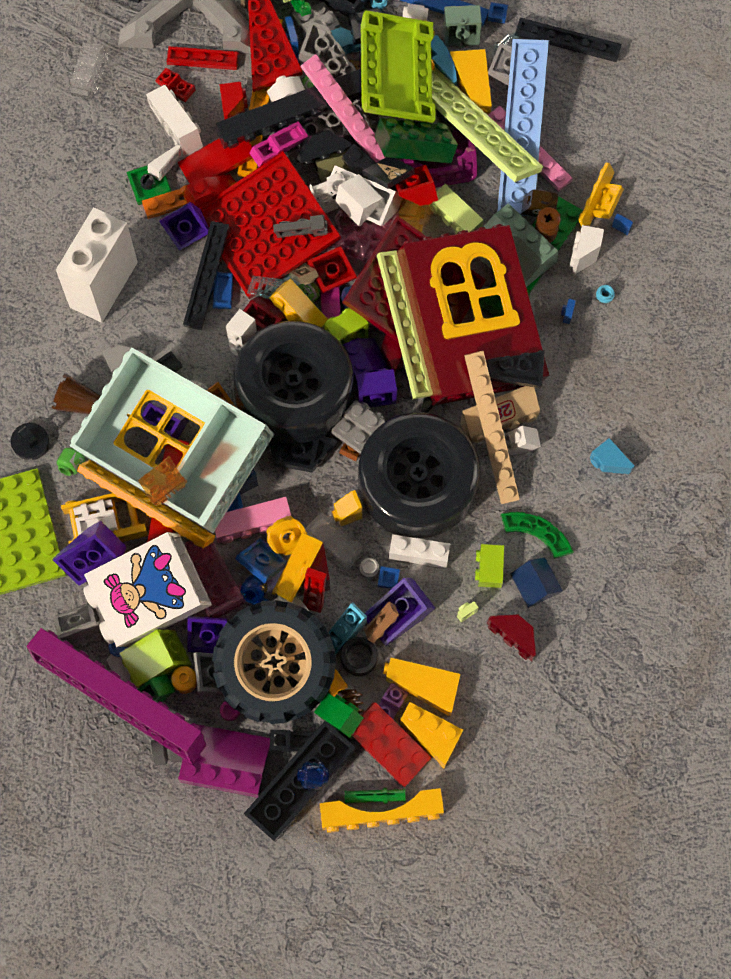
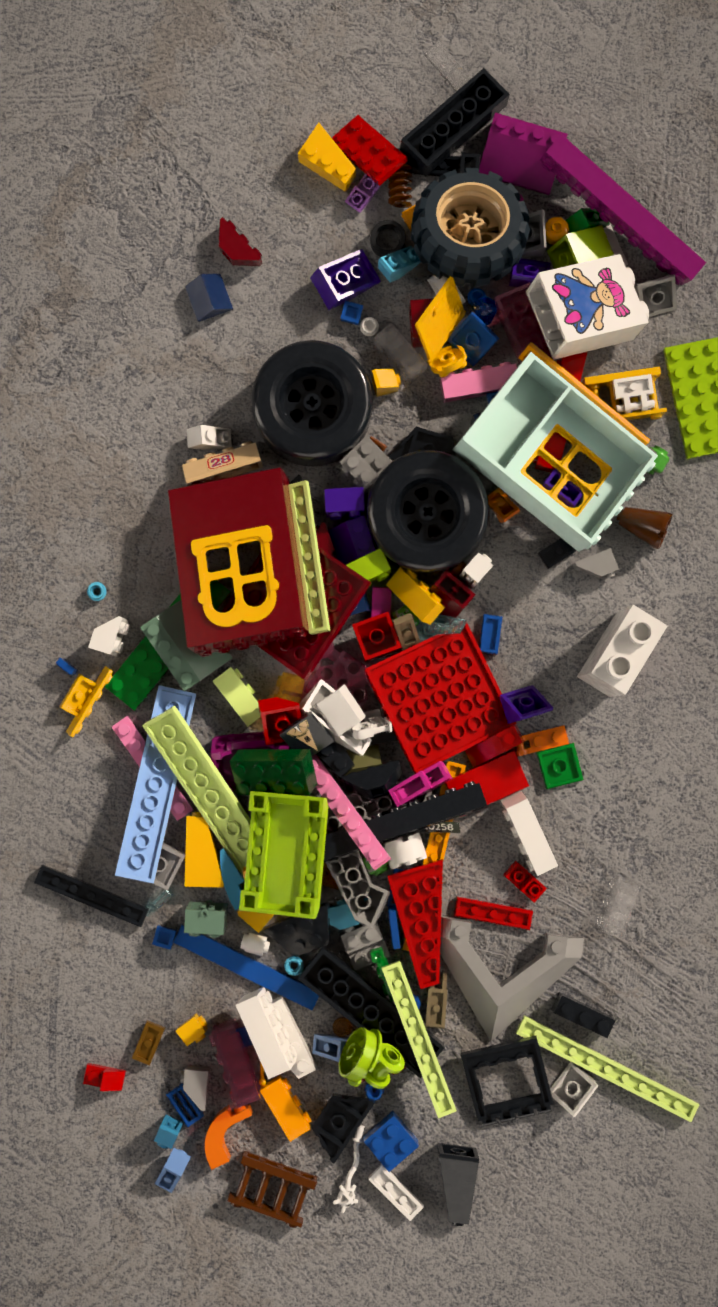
camera: 175 degrees left, 15 degrees up
black tile [10,422,49,460] -> none
dark purple slope [53,520,126,586] -> none
clear orange hinge [138,457,188,506] -> none
black hinge [140,174,155,190] -> none
white slope [148,145,181,181] -> none
black plate [183,221,230,331] -> none
red slope [219,81,248,120] -> none
dark grey plate [273,215,328,238] -> none
clear blue head [297,762,328,790] -> none
red tile [303,567,327,613] -> none
green brick [314,693,364,738] -> none
yellow arch [320,788,444,833] -> none
green pin [345,788,406,804] -> none
medium nougat plate [364,602,399,643] -> none
yellow slope [383,658,460,716] -> none
white brick [389,534,450,568] -> none
yellowish green plate [457,602,479,623] -> none
tan plate [464,350,520,504] -> none
lime brick [475,544,504,588] -> none
black wing [486,350,545,388] -> none
green tile [500,512,573,559] -> none
dark brown torso [521,189,558,217] -> none
reddish brown piece [535,207,561,243] -> none
blue plate [561,299,576,324] -> none
dark azure slope [590,438,634,474] -> none

